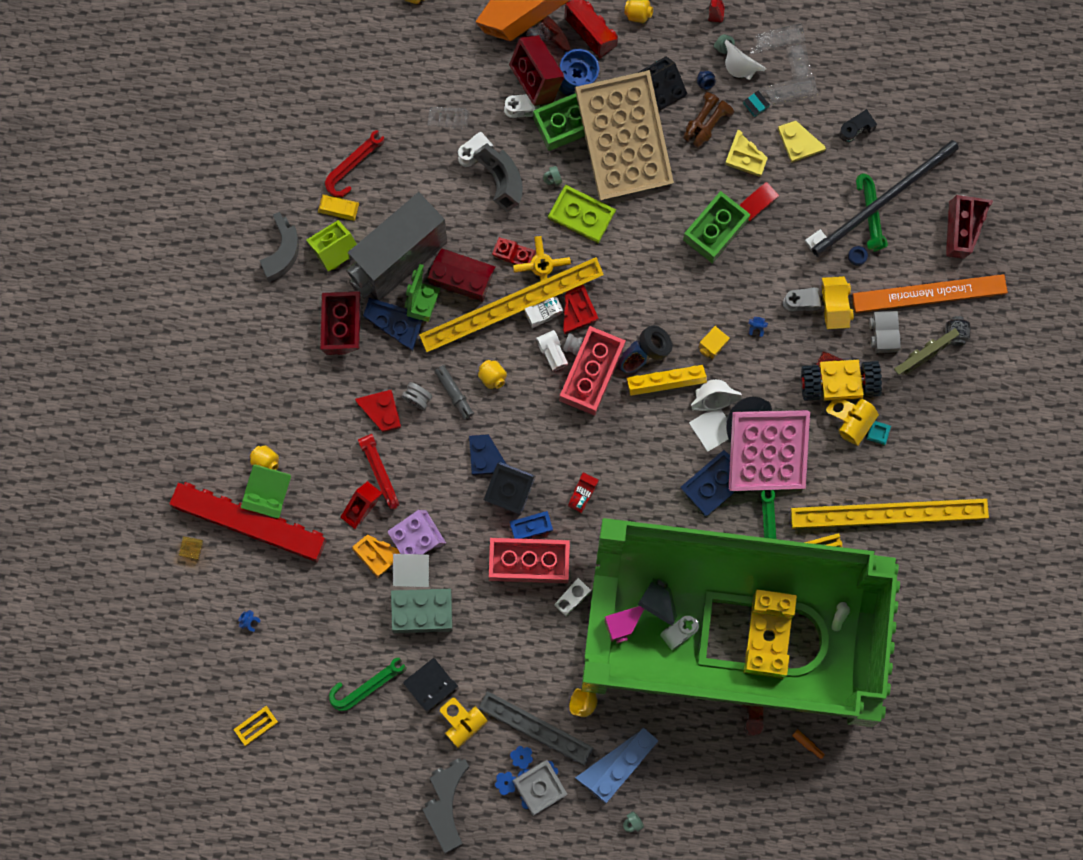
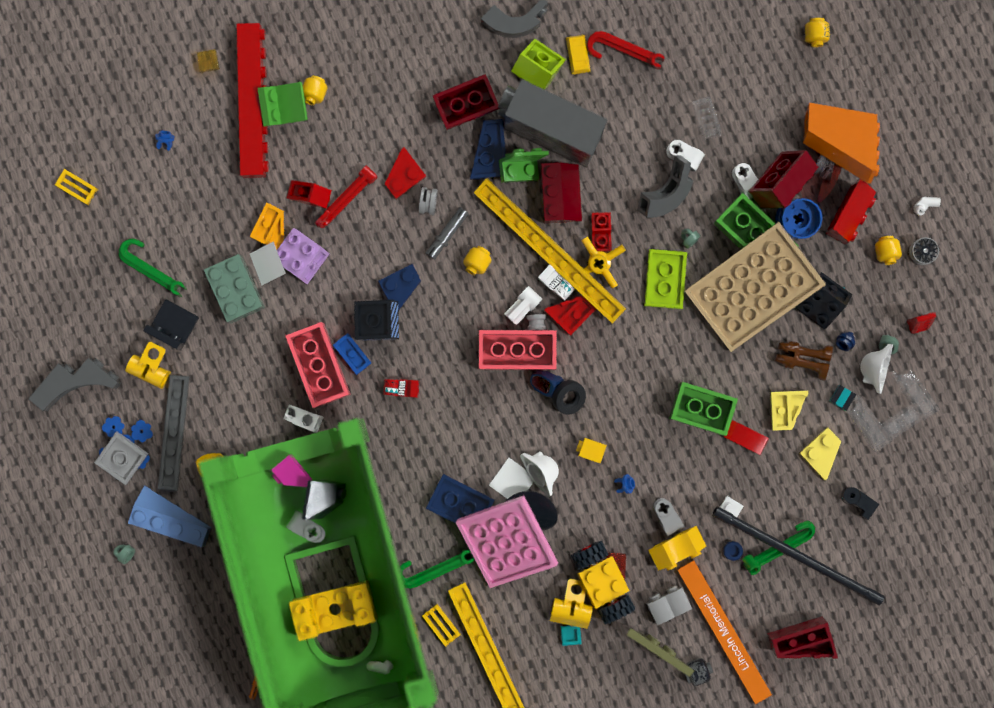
camera: 70 degrees right, 10 degrees up
yellow plate [627,365,707,396] -> none

